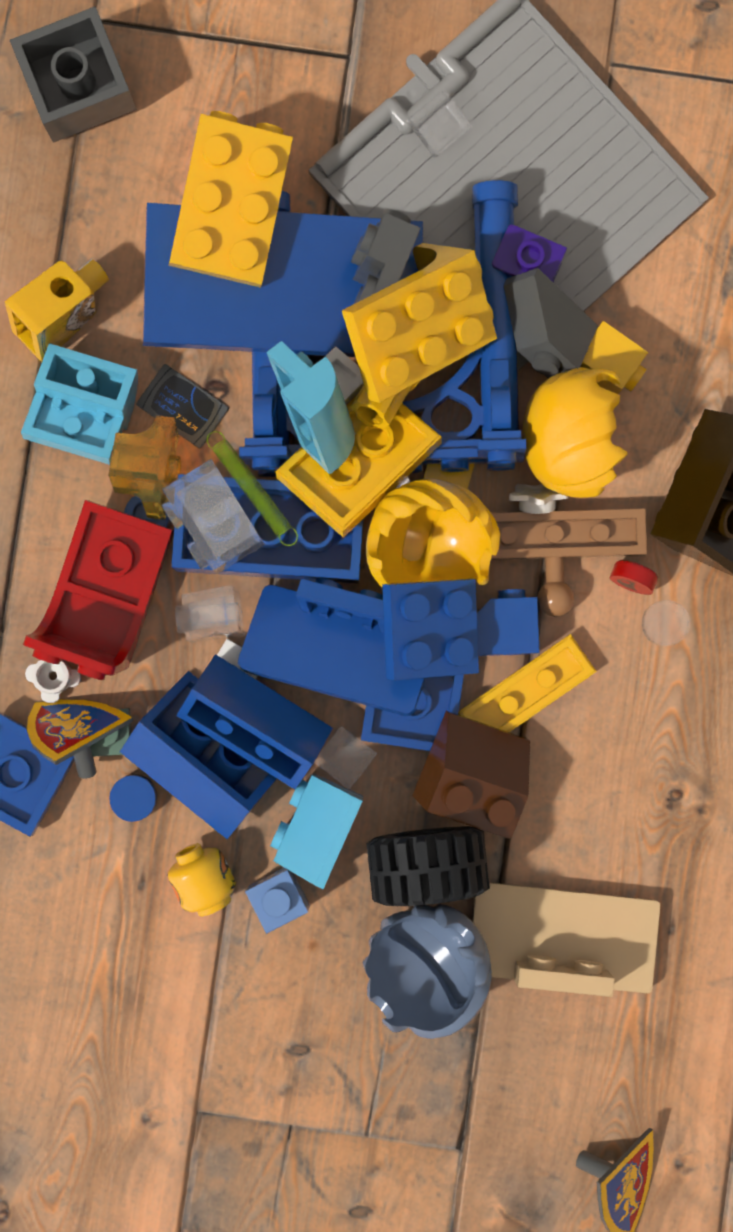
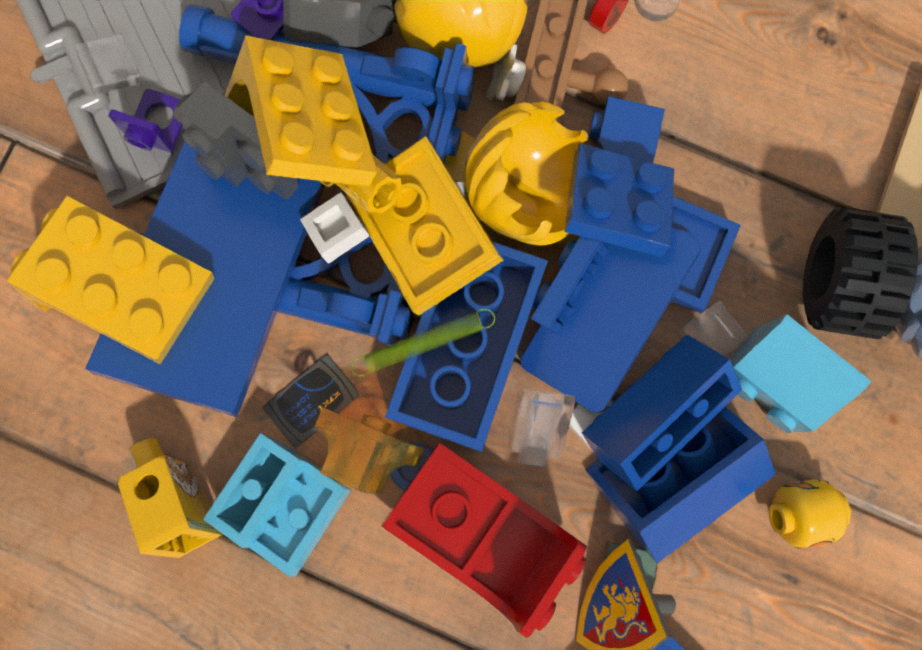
camera: 75 degrees left, 5 degrees down
white plate [25,660,81,703] -> none
blue tile [109,775,157,822] -> none
clear brick [162,459,265,574] -> none
medium blue brick [245,868,310,934] -> none
medium azure brick [266,341,355,475] -> none
reddish brown slope [412,710,530,839] -> none
yellow tile [458,634,597,732] -> none
none -> dark purple bracket [108,89,183,153]

